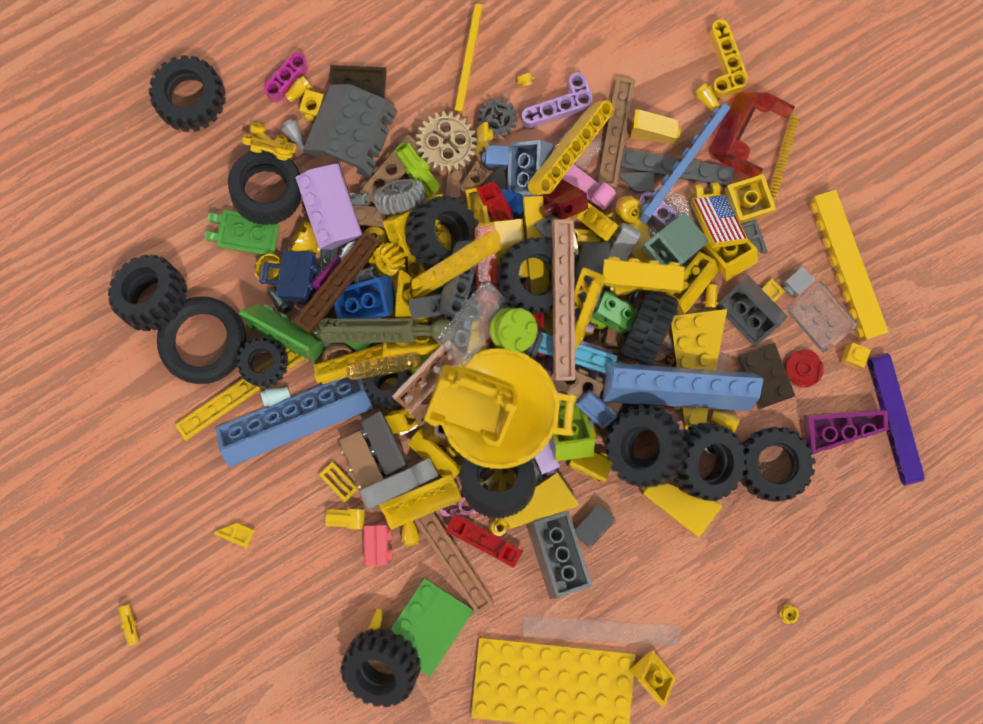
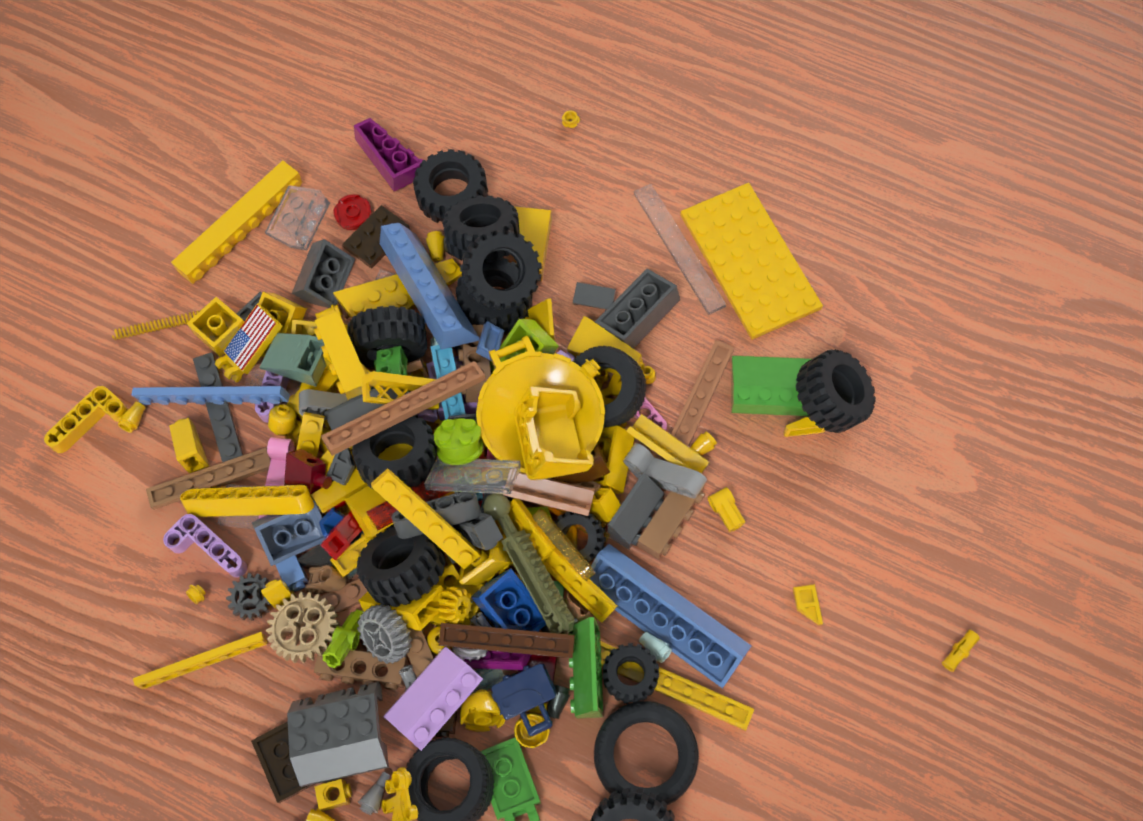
camera: 115 degrees left, 15 degrees down
yellow tile [318,461,358,503] -> none
coral brick [363,525,393,566] -> none
red slope [445,514,523,568] -> none
dark grey tile [618,172,654,193] -> none
yellow slope [629,650,676,708] -> none
clear red windscreen [709,92,795,178] -> none
yellow tile [761,278,785,302] -> none
light grey brick [782,266,815,298] -> none
yellow brick [840,343,871,370] -> none
dark purple beam [868,353,925,486] -> none
none -> yellow plate [582,359,601,378]

